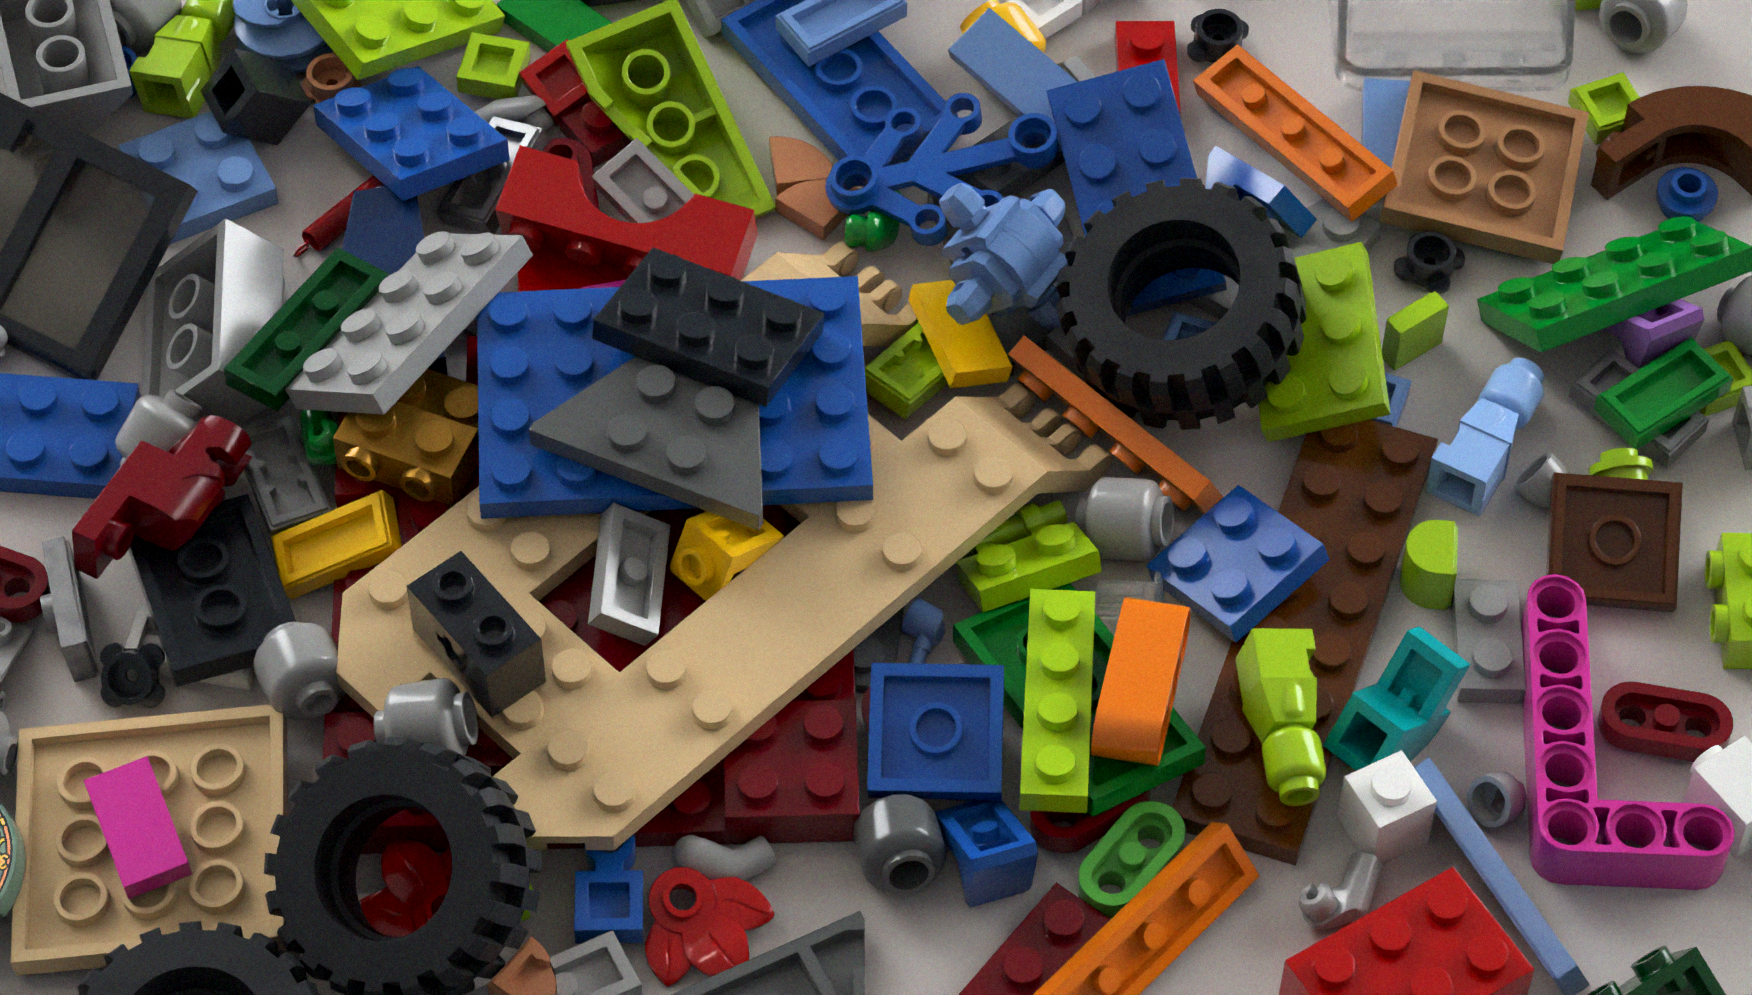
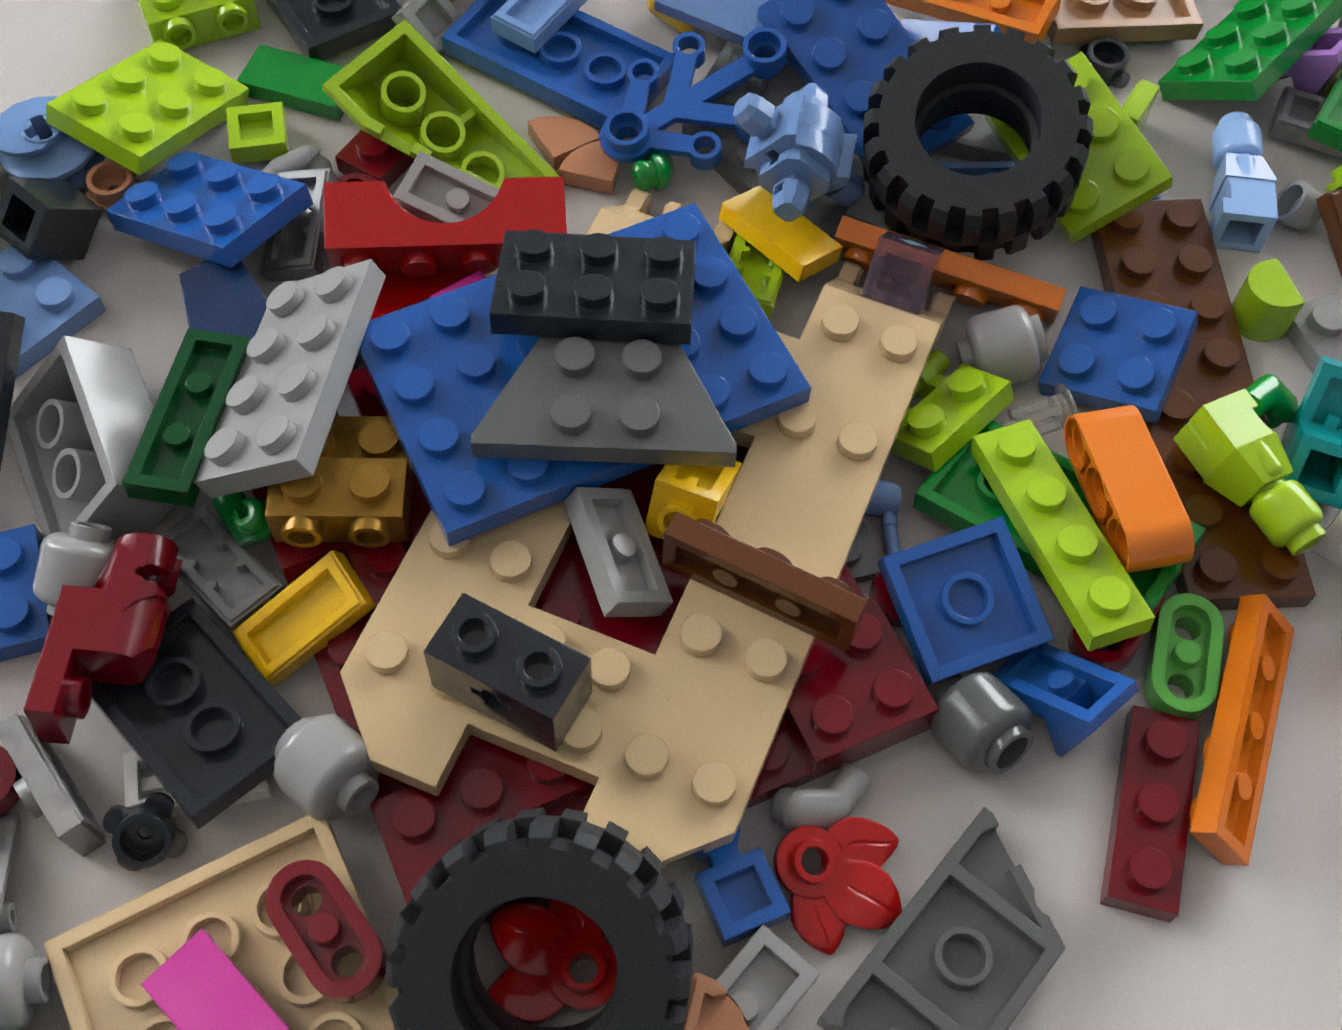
camera: 25 degrees left, 5 degrees up
red piece [293,175,384,258] -> none
light grey head [374,678,478,755] -> none
red plate [519,39,590,126] -> none
none -> dark red plate [265,860,388,1004]
none -> reddish brown plate [662,512,868,653]
none -> brick [860,231,945,315]
none -> green arm [1246,374,1298,429]

